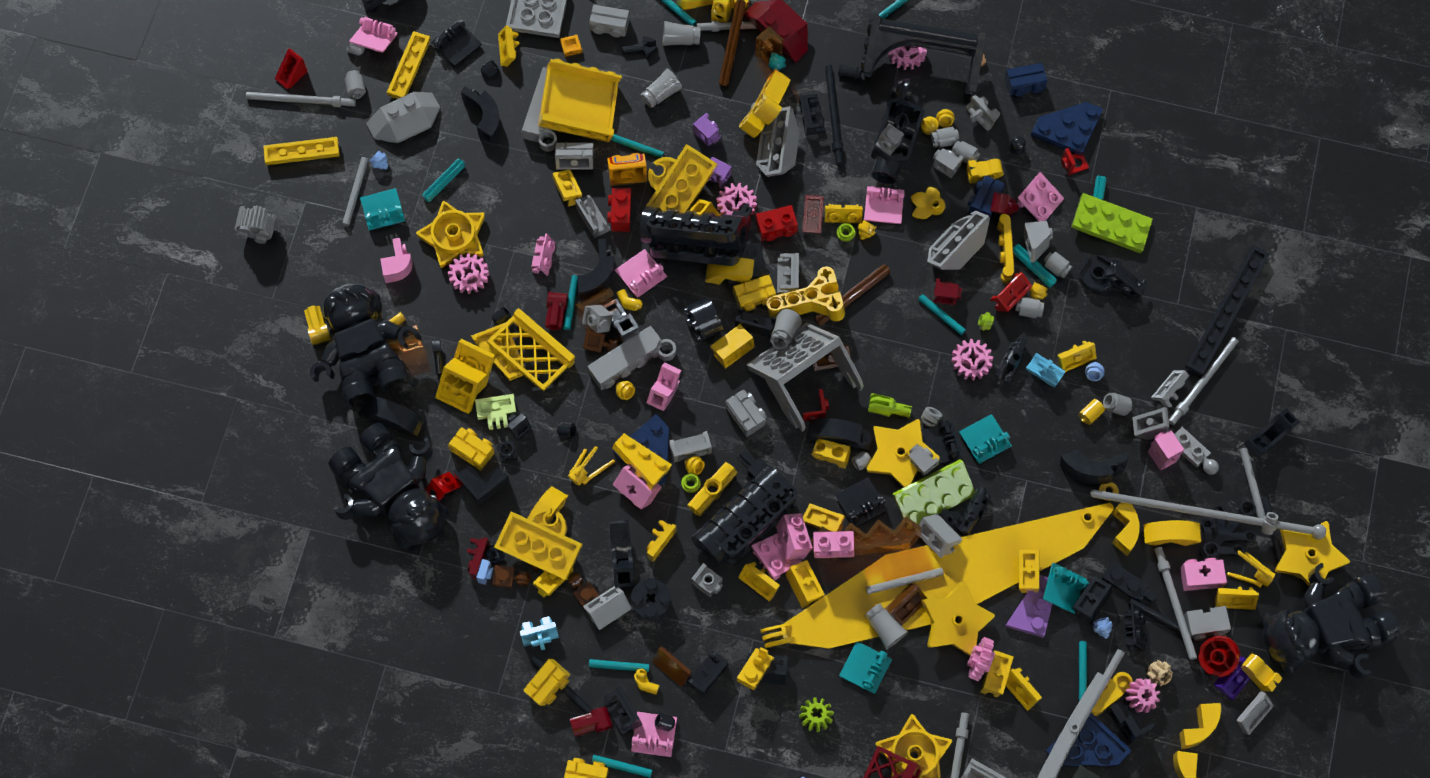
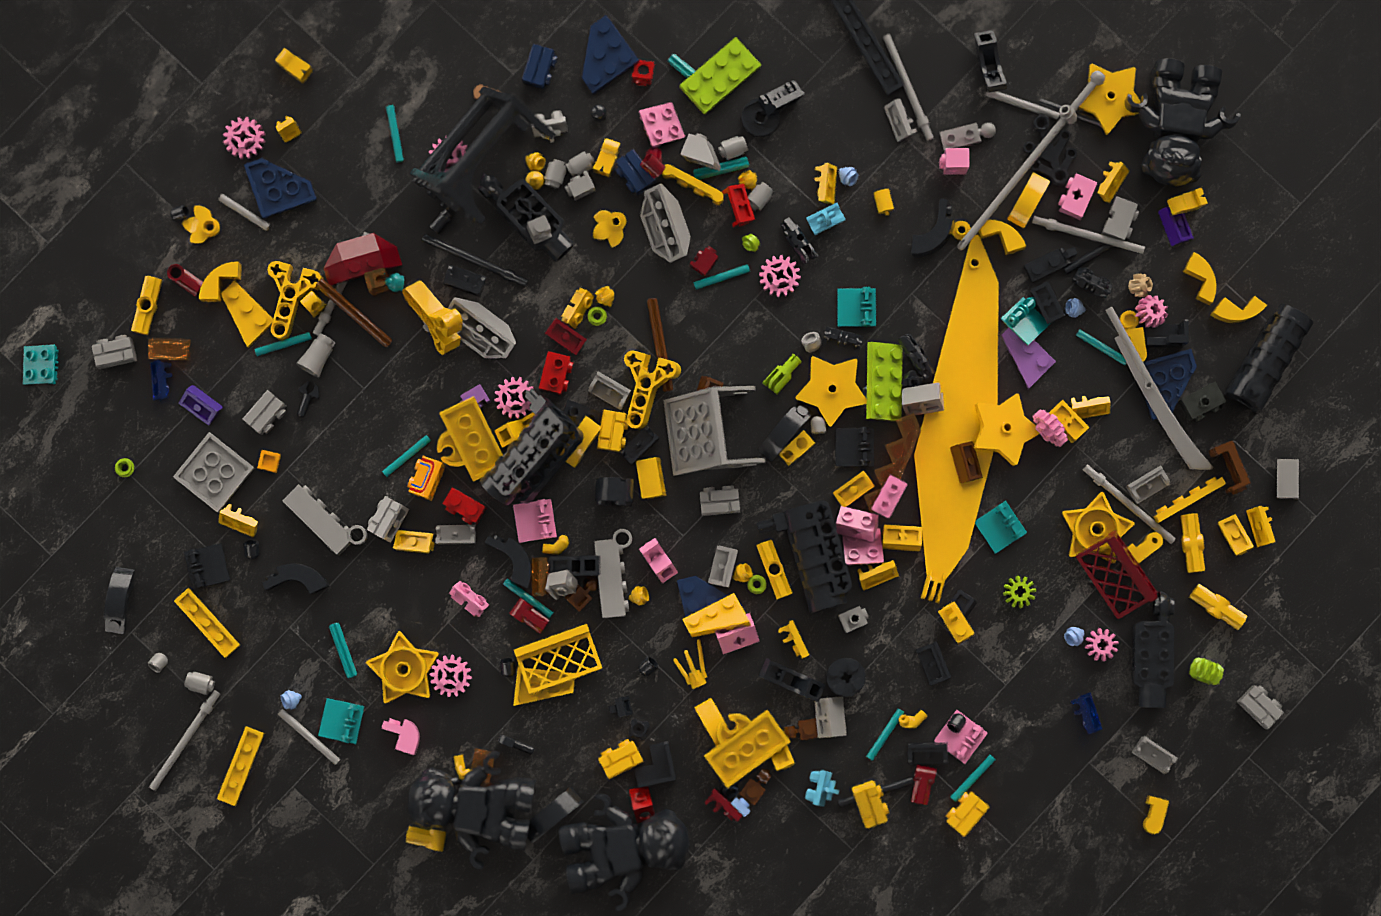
camera: 55 degrees left, 15 degrees up
light grey brick [235,205,277,244] -> none
red slope [274,49,308,89] -> none
bright pink hinge [349,17,397,53] -> none
light grey wedge [366,92,440,143] -> none
yellow bracket [435,339,495,414] -> none
yellowish green hinge [475,394,516,430] -> none
yellow panel [538,59,622,142] -> none
light grey plant [641,69,683,108] -> none
reddish brown slope [652,647,691,687] -> none
medium lavender brick [693,113,721,146] -> none
light grey plant [770,309,802,350] -> none
red bracket [802,389,829,422] -> none
bright pink hinge [864,186,904,224] -> none
light grey plant [865,604,908,650] -> none
light grey bar [866,568,944,594] -> none
light grey brick [909,444,939,476] -> none
yellow hinge [1019,550,1040,593] -> none
light grey brick [1103,393,1132,416] -> none
light grey slope [1133,407,1169,440] -> none
red cylinder [1199,636,1240,677] -> none
yellow plant [1227,551,1275,588] -> none
light grey plate [1236,691,1274,735] -> none

